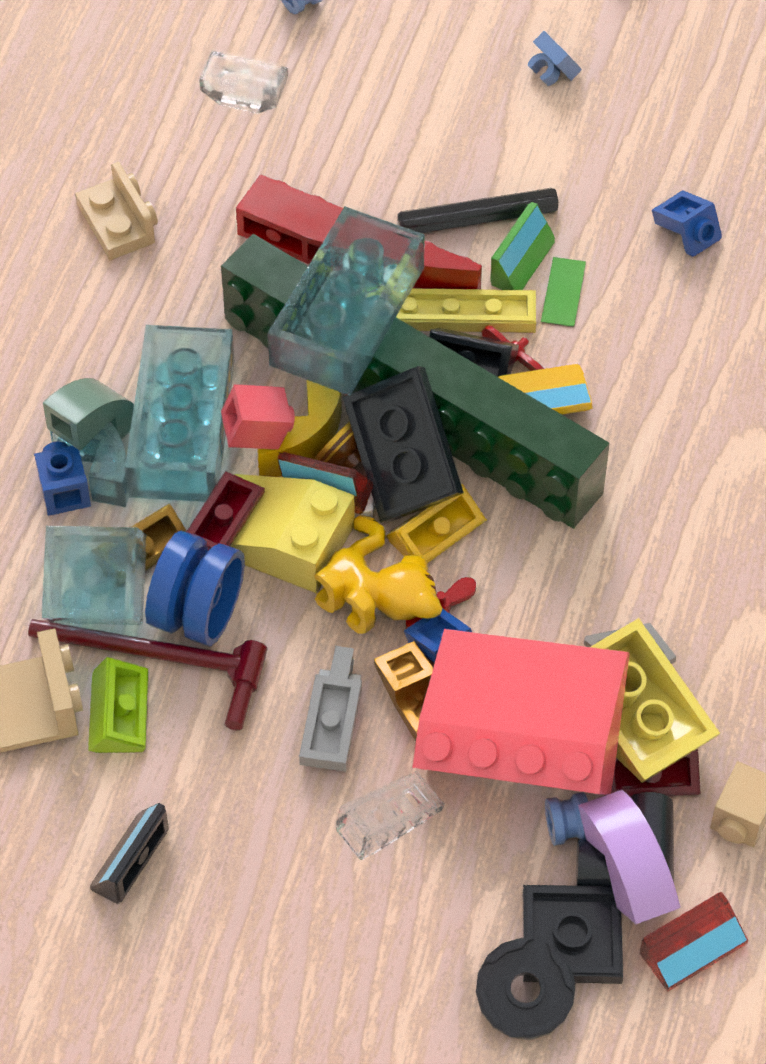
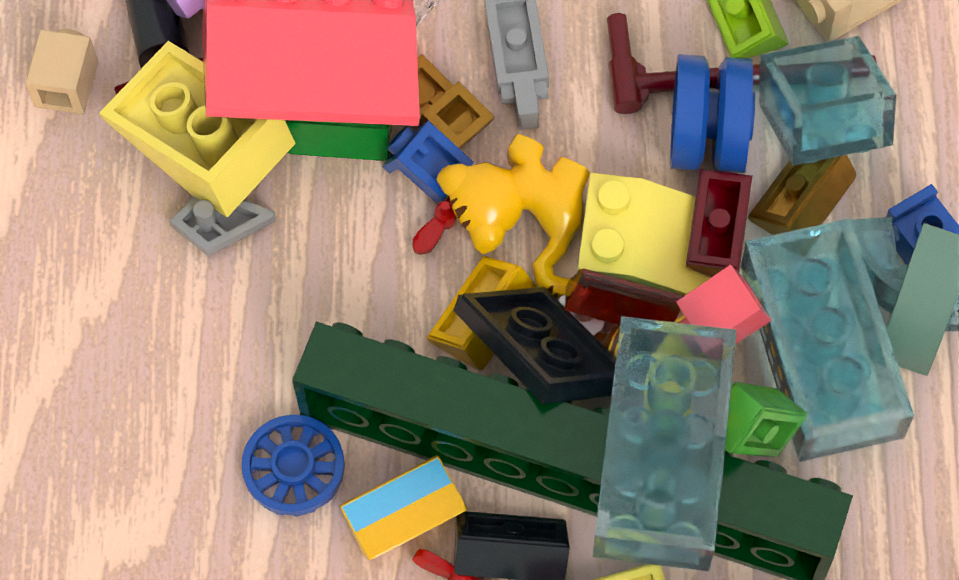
camera: 165 degrees right, 10 degrees up
none -> blue wheel [242,415,345,517]
none -> bright green slope [723,382,807,458]

